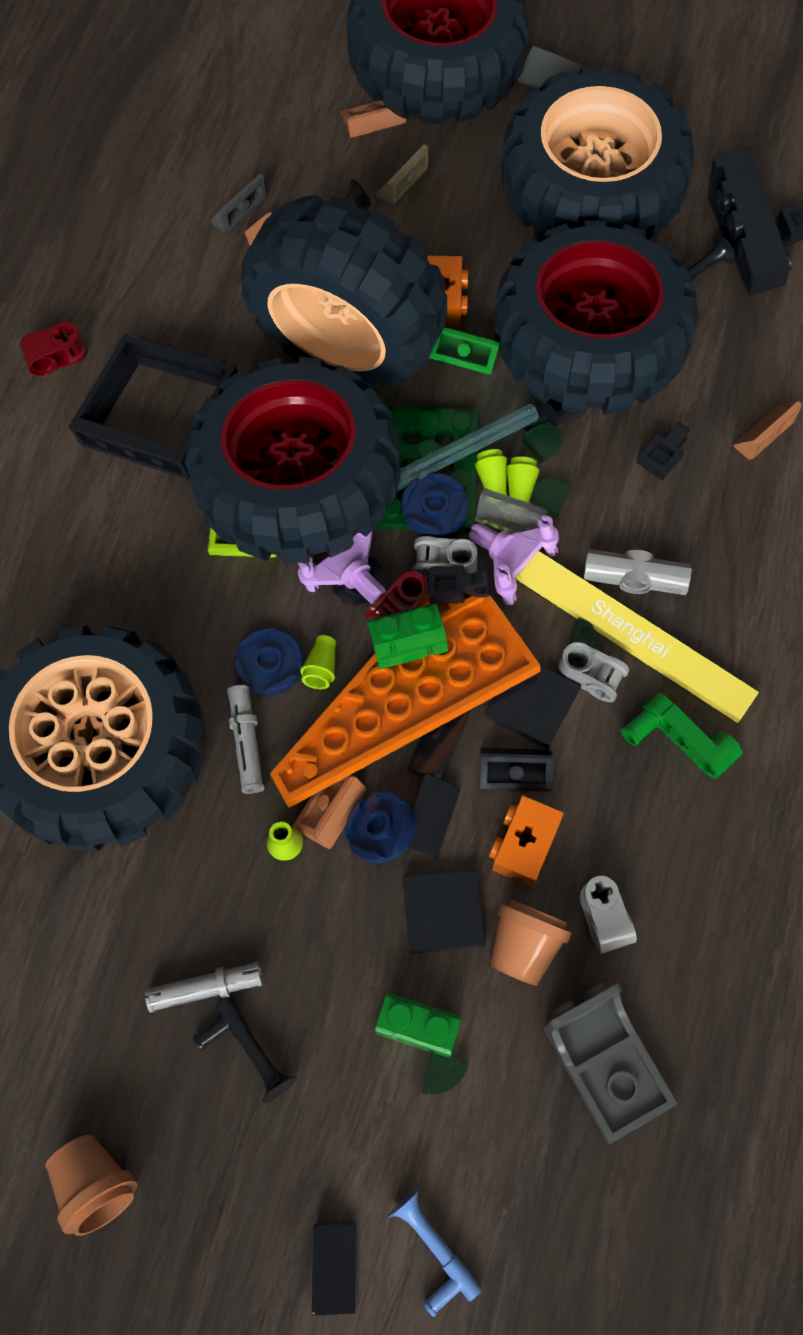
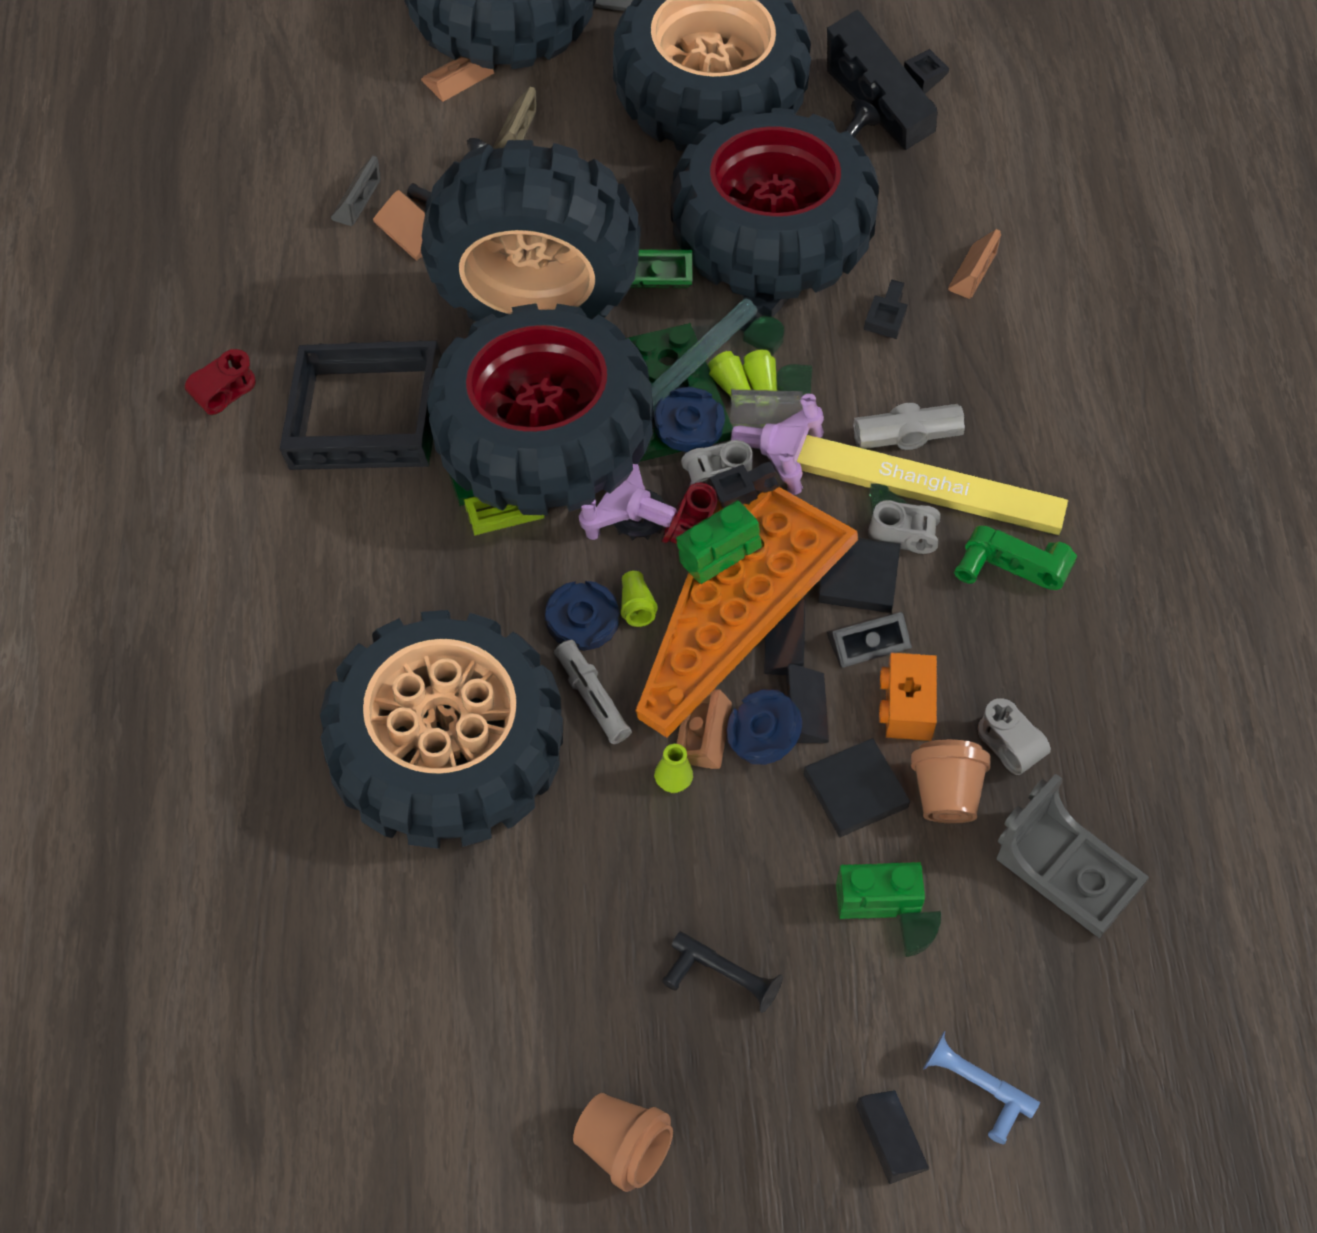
camera: 25 degrees left, 10 degrees down
light grey pin [145,961,263,1013] -> none

